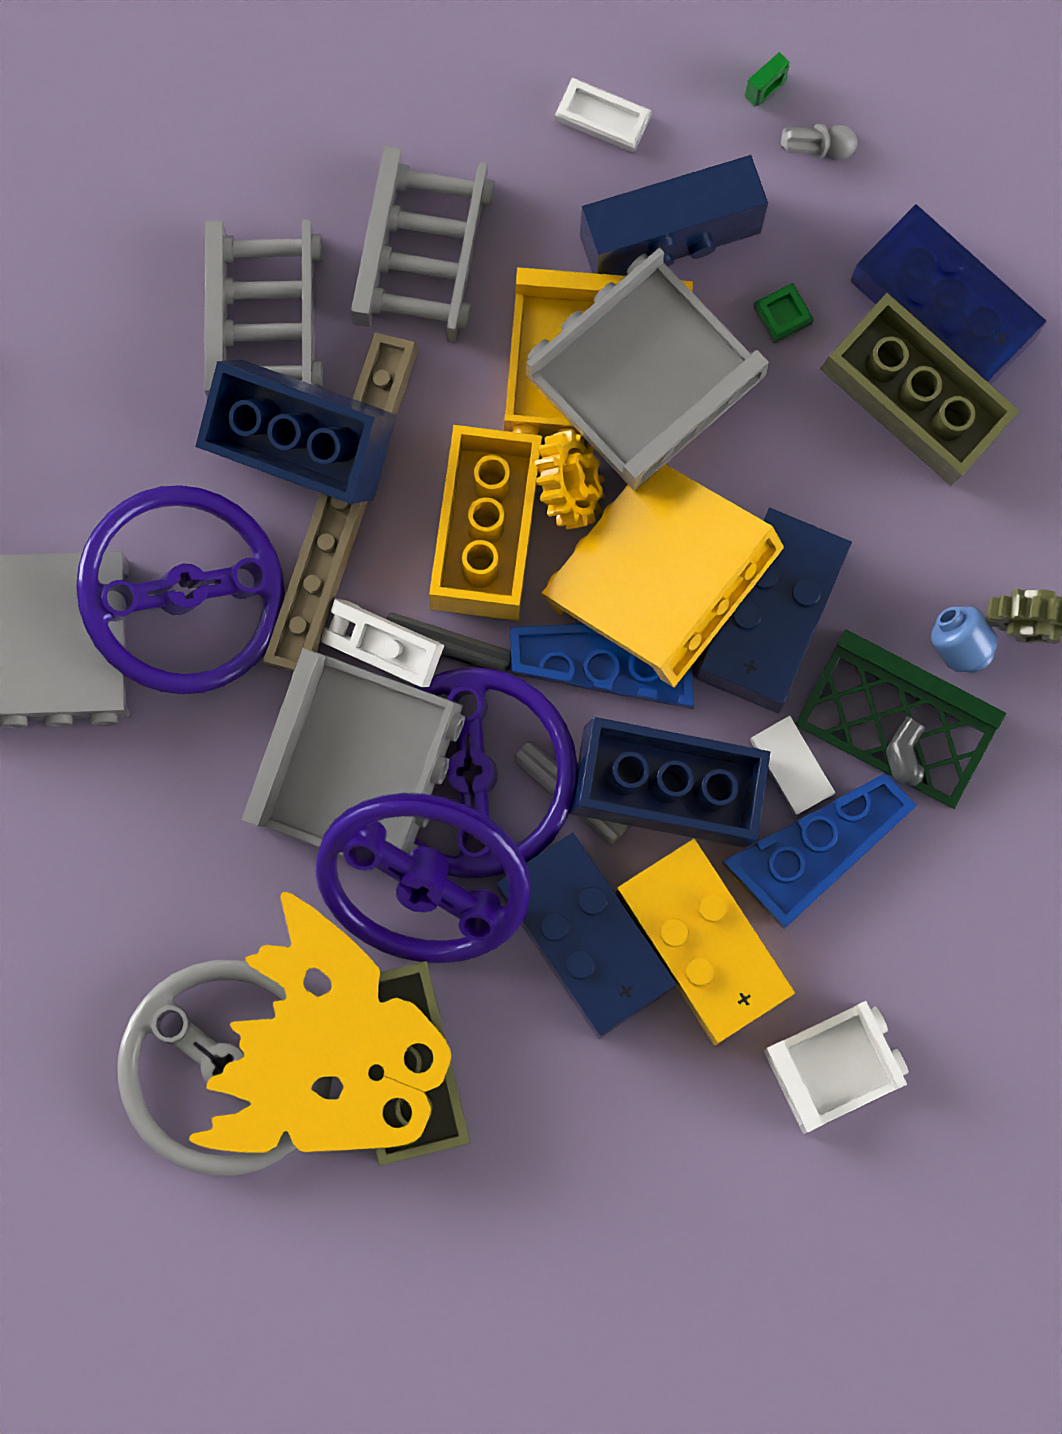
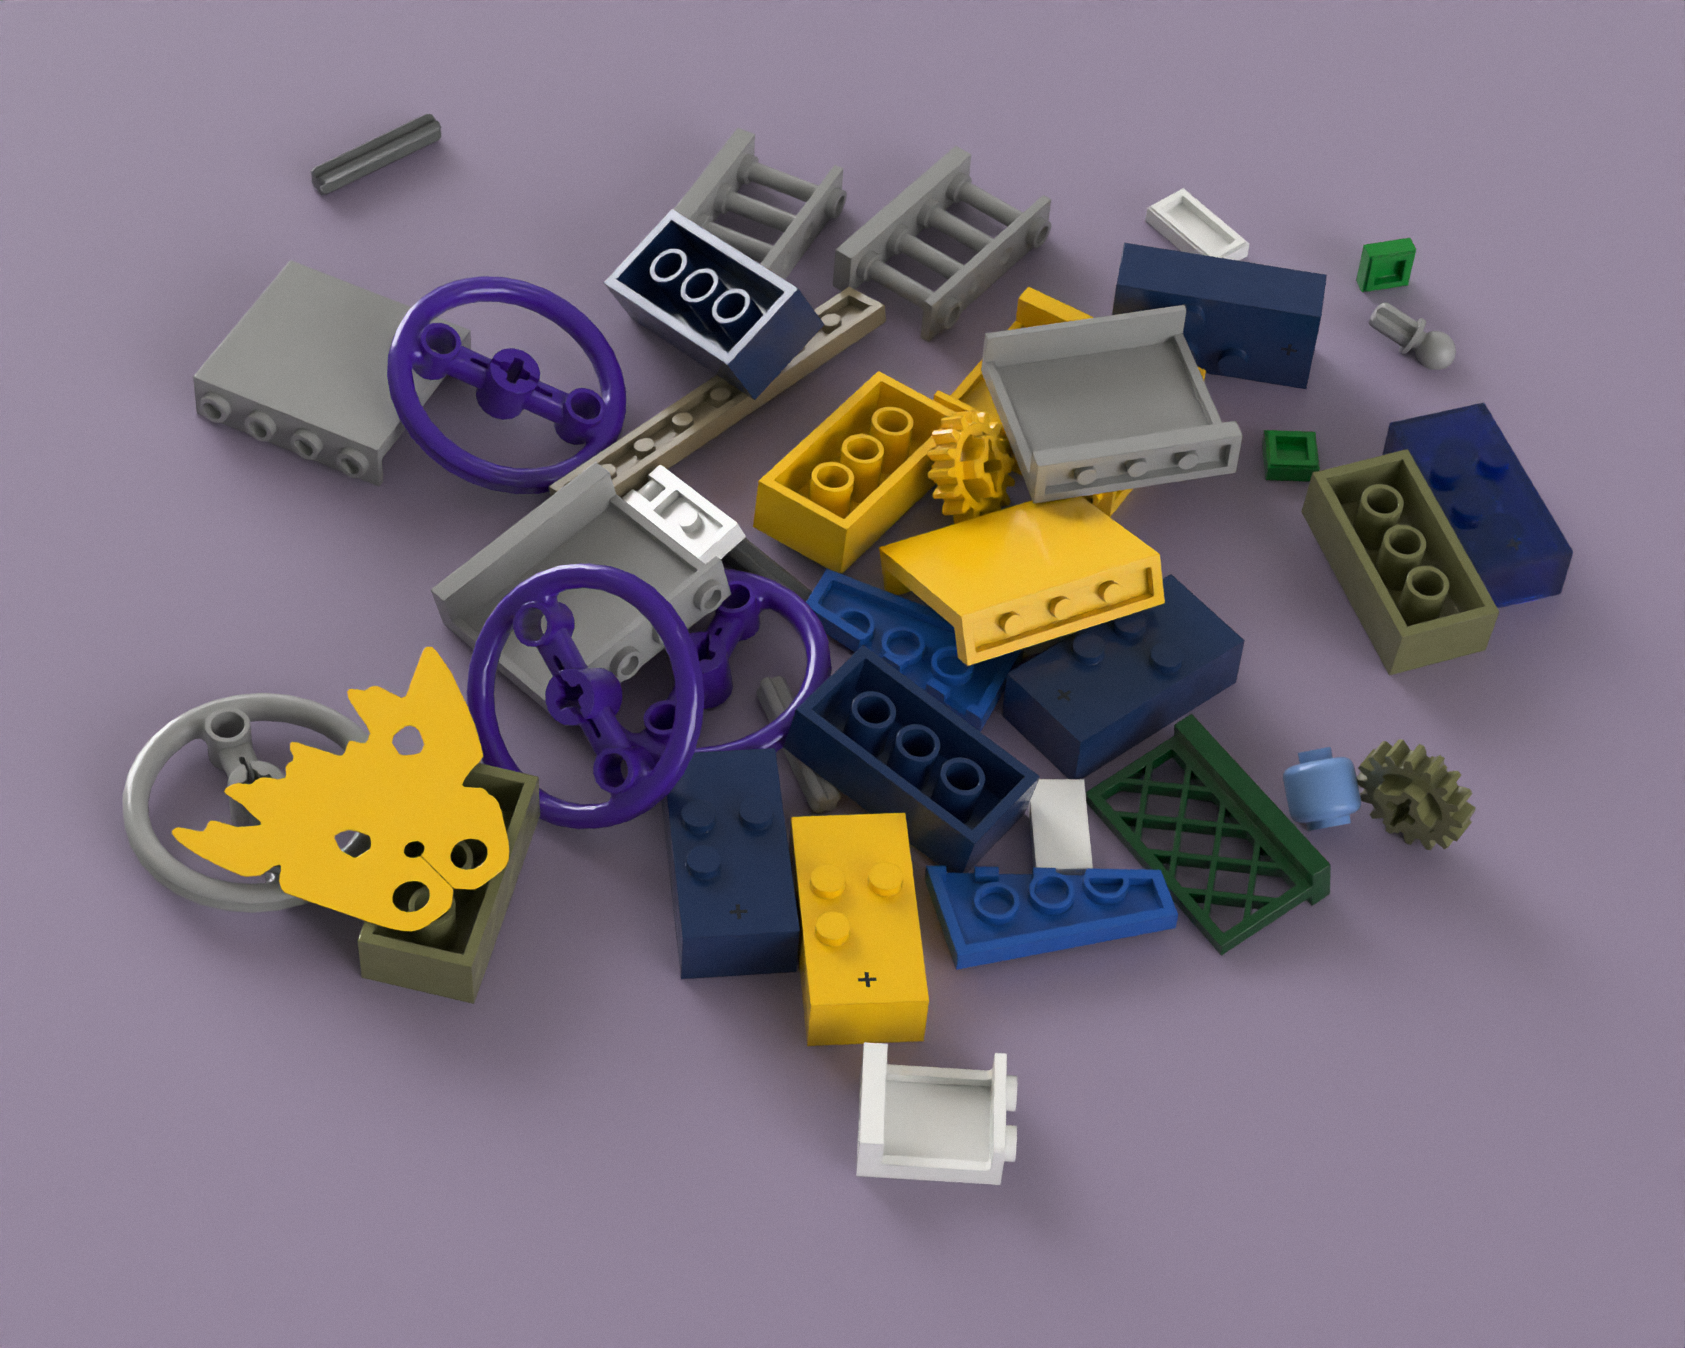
camera: 25 degrees right, 30 degrees down
dark grey arm [886,716,925,786] -> none

